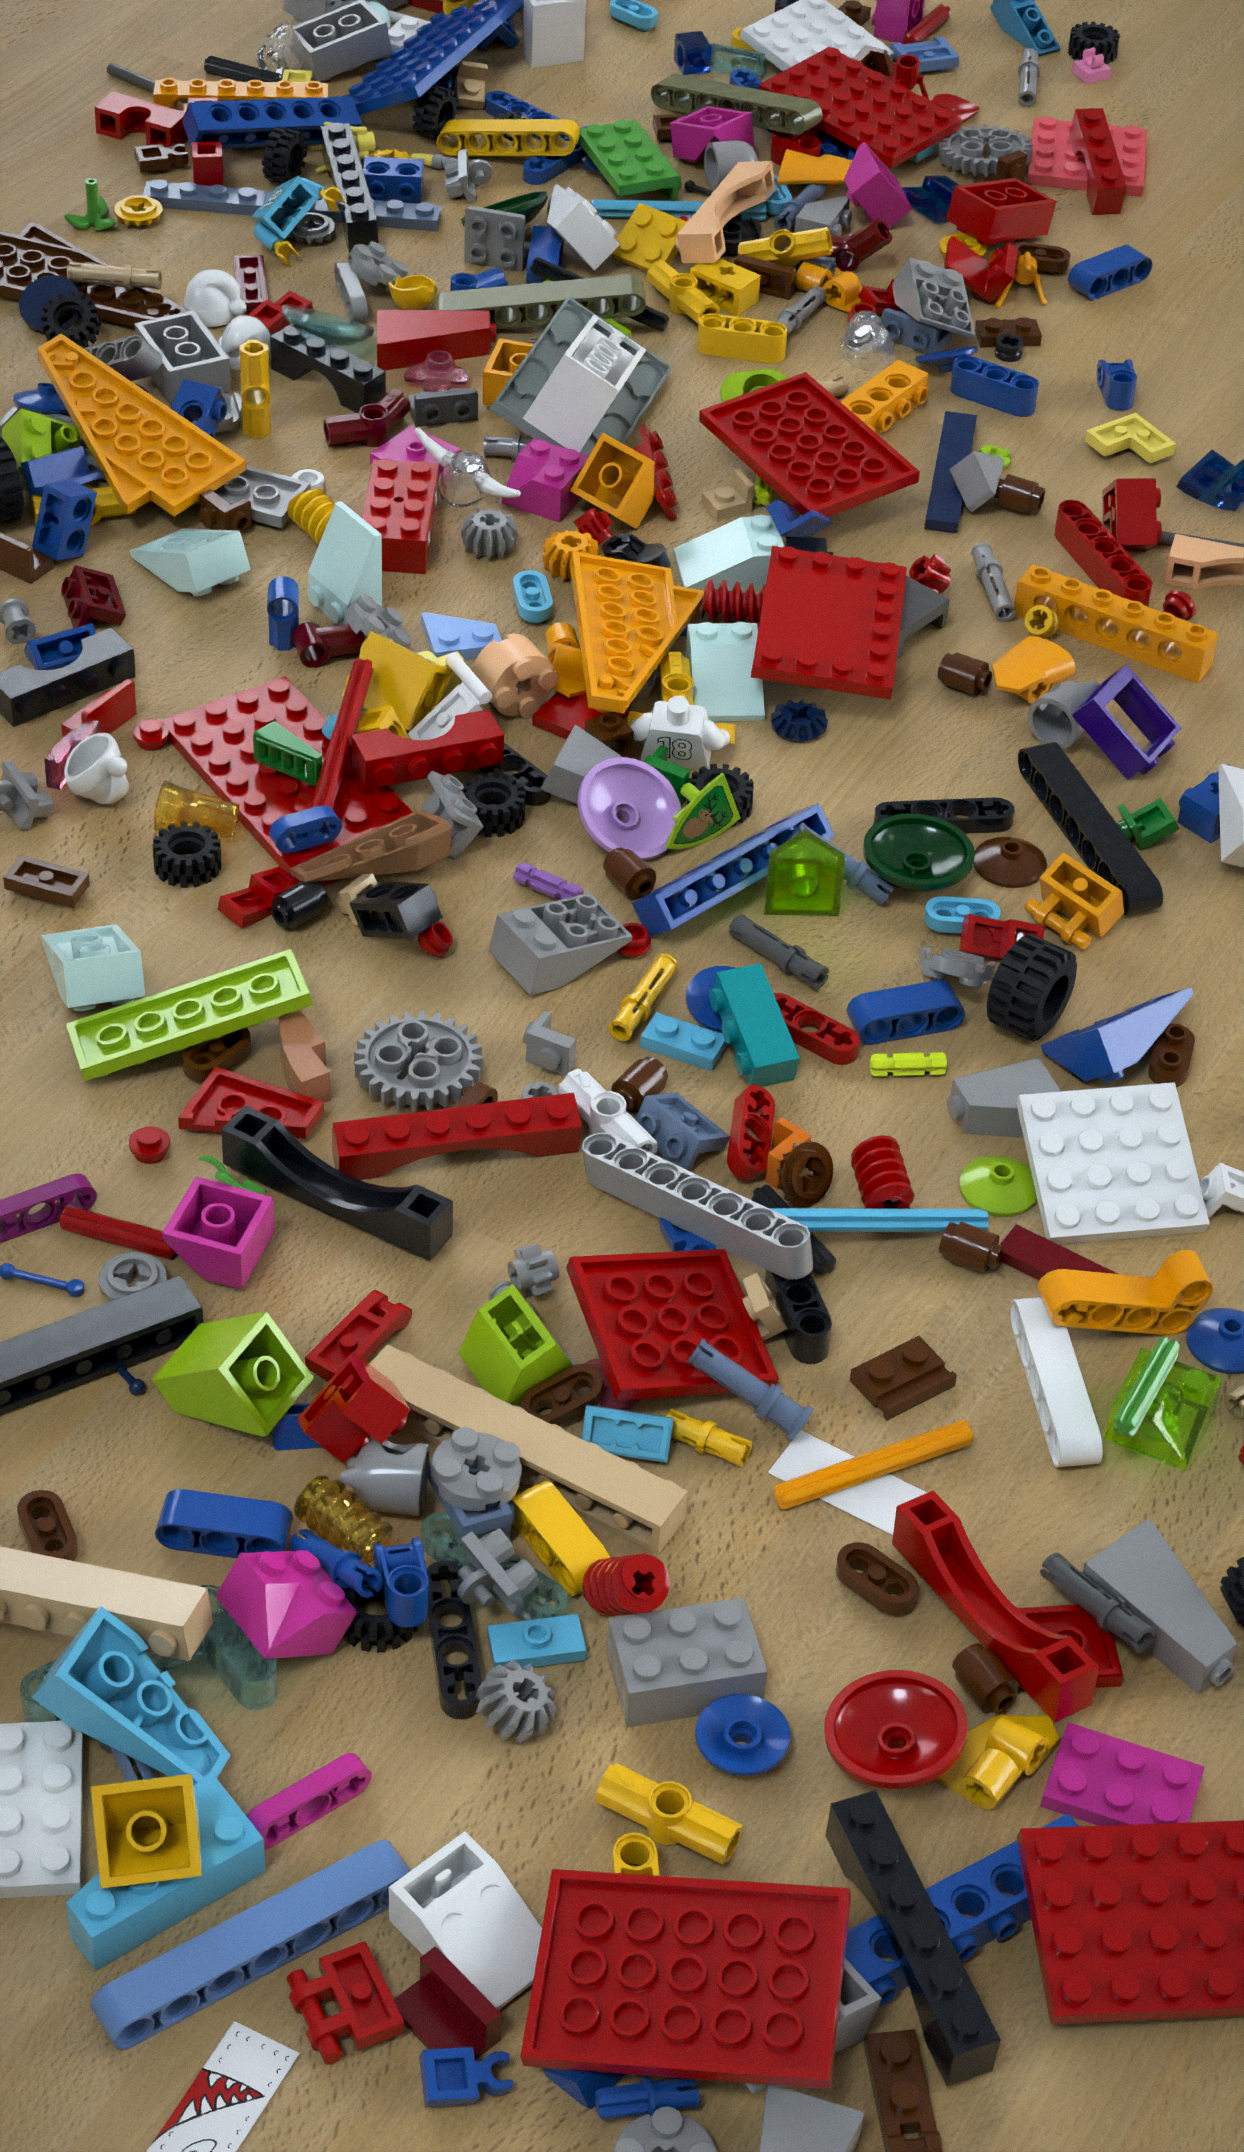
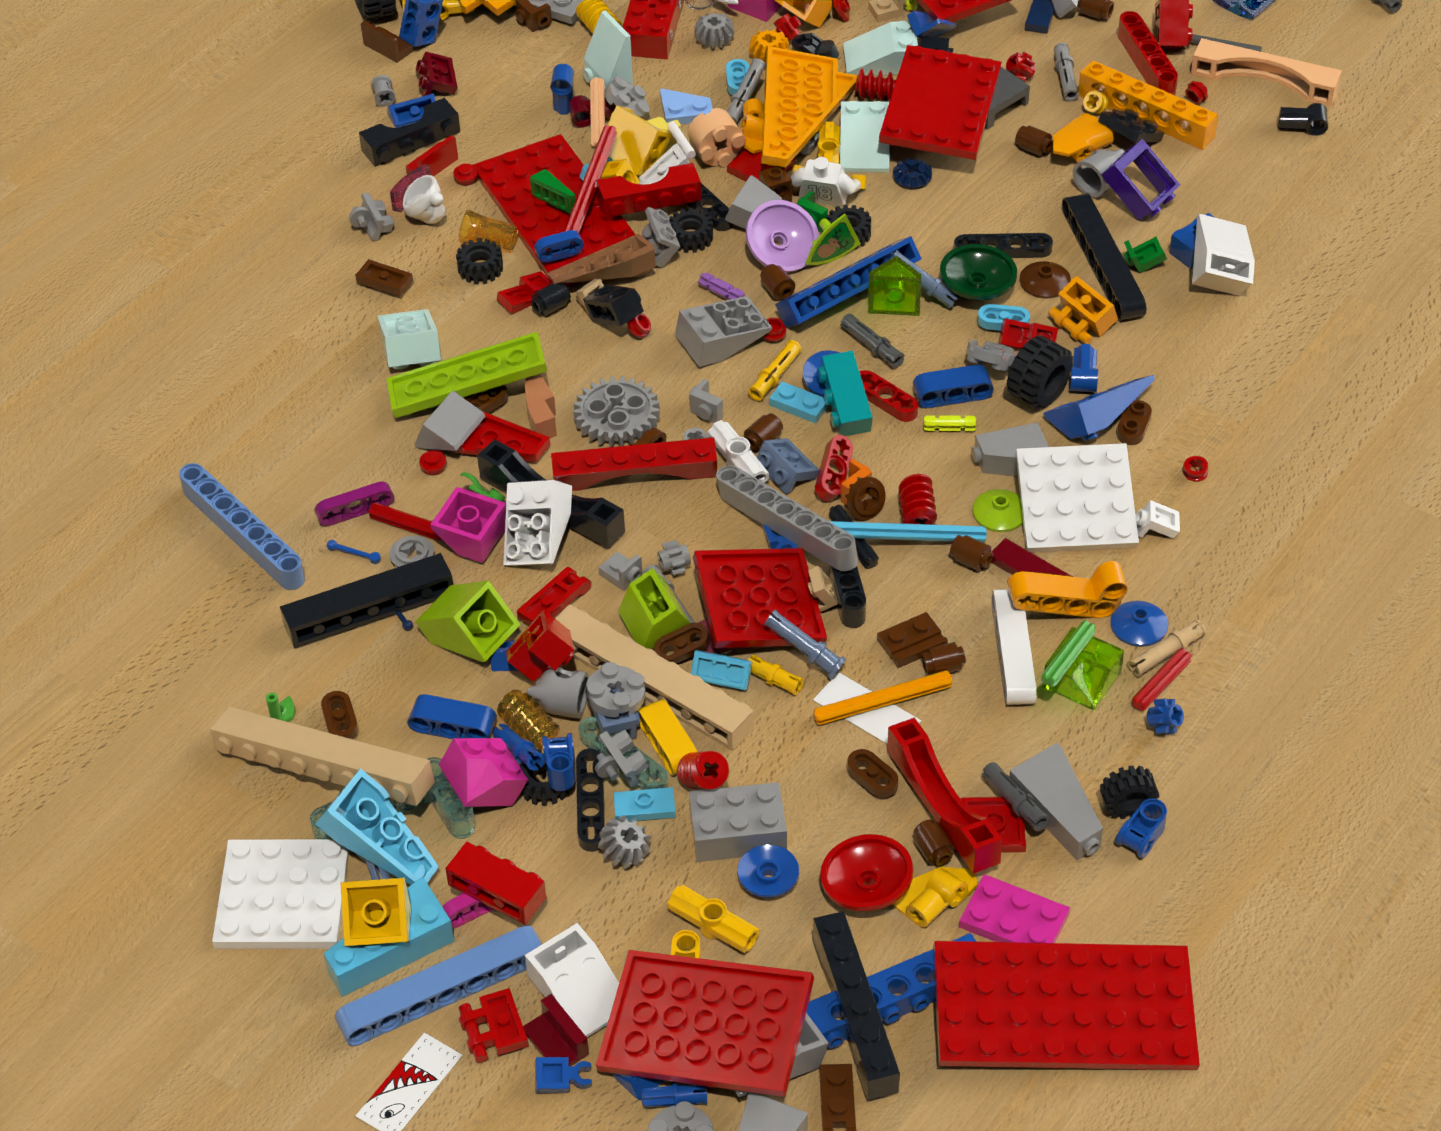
camera: 10 degrees right, 5 degrees up
light aqua slope [129,528,251,596] -> none
none -> light grey slope [415,390,486,451]
none -> red brick [445,841,546,925]
none -> white slope [503,480,572,566]
none -> light nougat axle [590,77,605,147]
none -> light grey bracket [598,551,643,591]
none -> light grey pin [727,58,766,124]
none -> reddish brown brick [921,642,966,675]
none -> blue piece [1070,344,1098,393]
none -> black plate [1098,109,1165,143]

